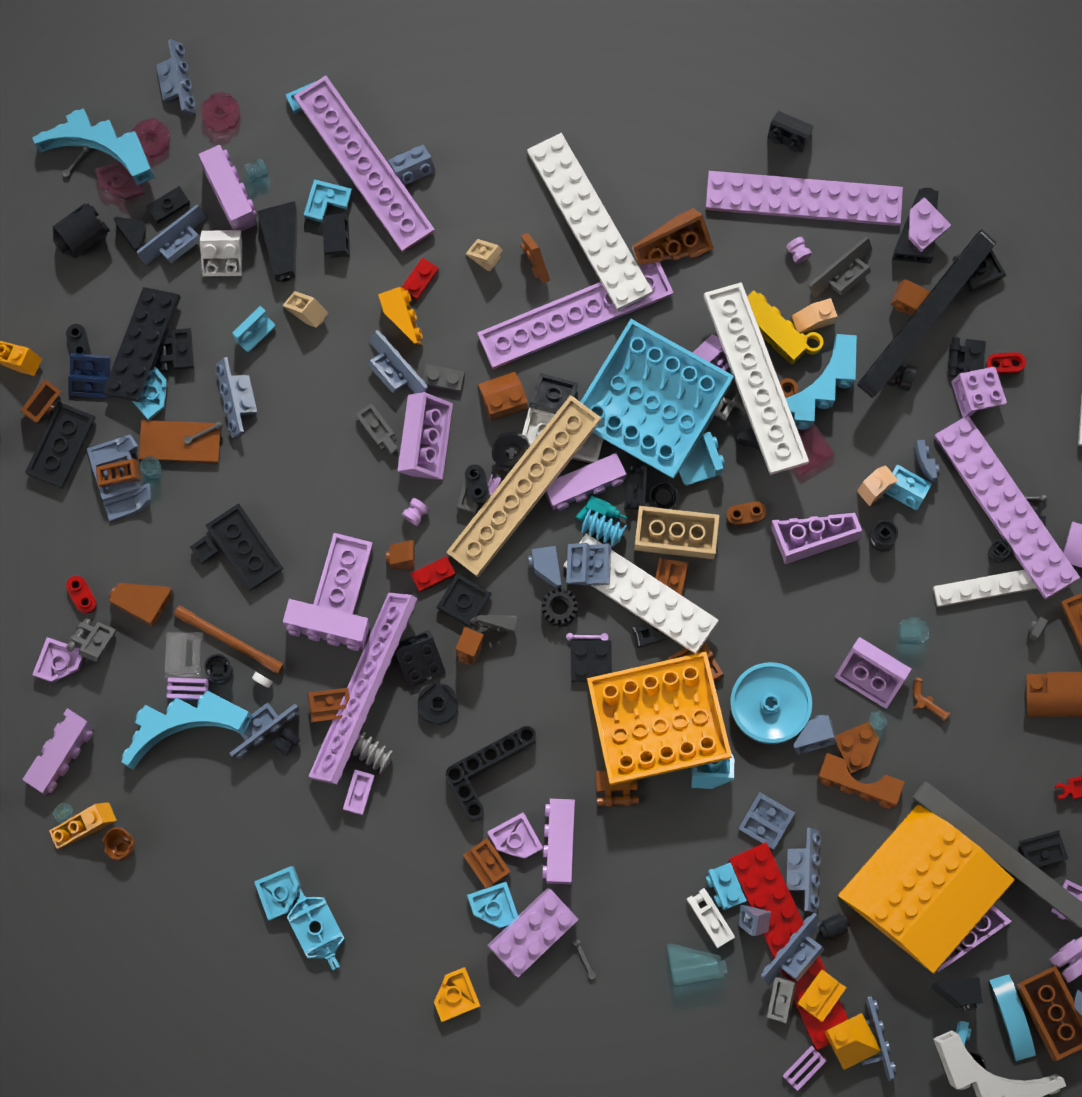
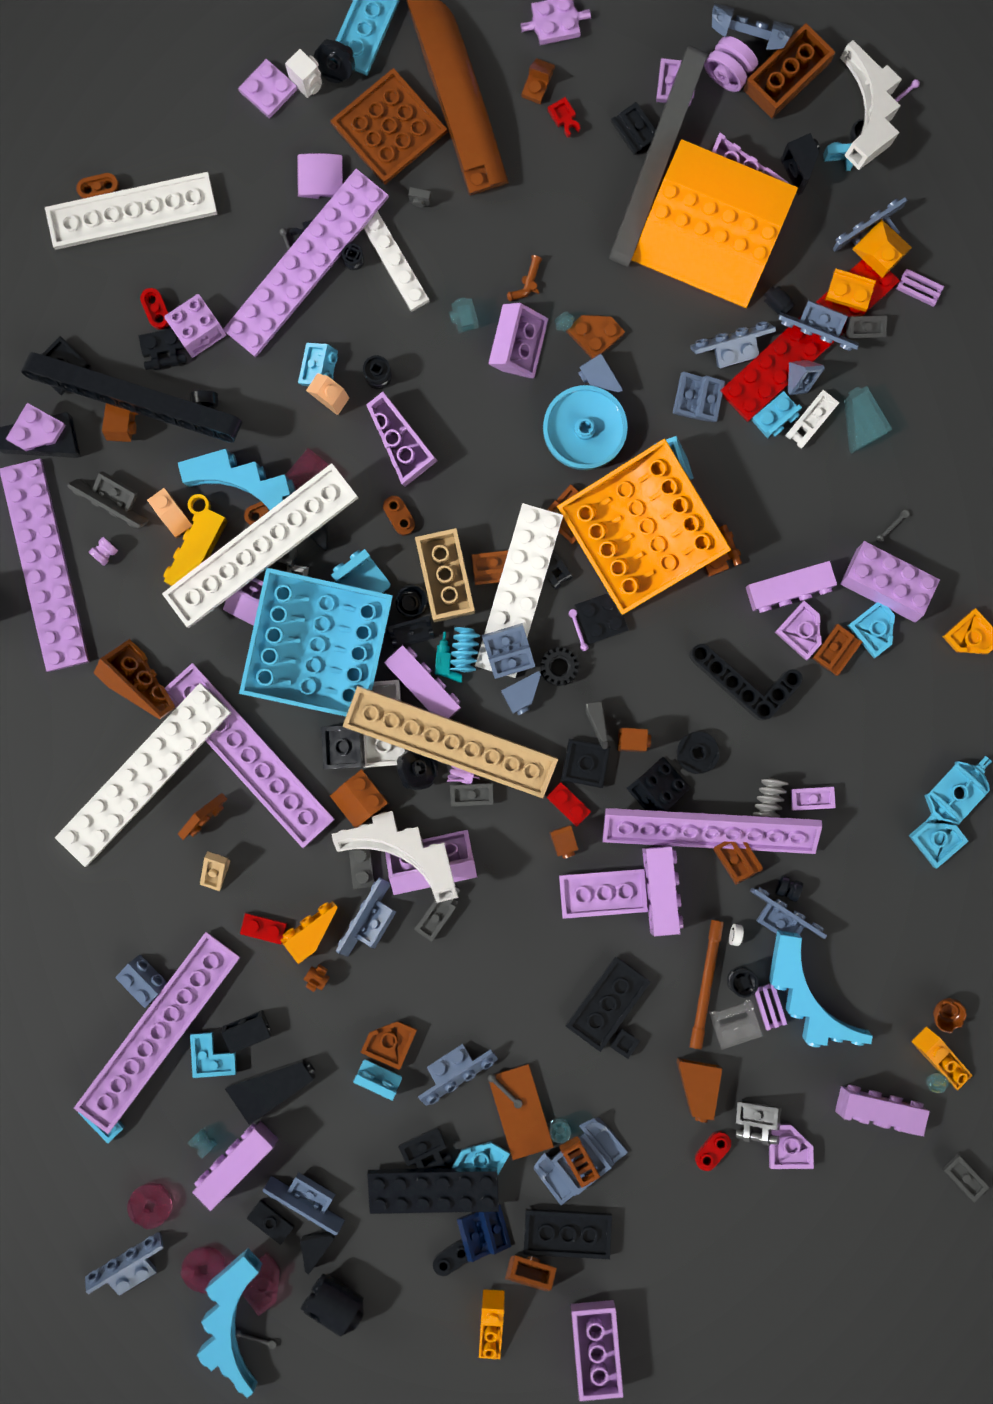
camera: 110 degrees left, 10 degrees up
white slope [200,230,242,276] -> none
tan slope [283,291,328,328] -> none
lavender wheel [402,498,429,526] -> none
black plate [465,464,490,504] -> none
dark orange arch [817,753,905,809] -> none
sand blue slope [914,440,940,483] -> none
medium azure slope [989,974,1036,1061] -> none
none -> dark orange gear [303,964,330,992]
none -> white arch [332,811,458,903]
none -> dark orange plate [361,1021,417,1070]

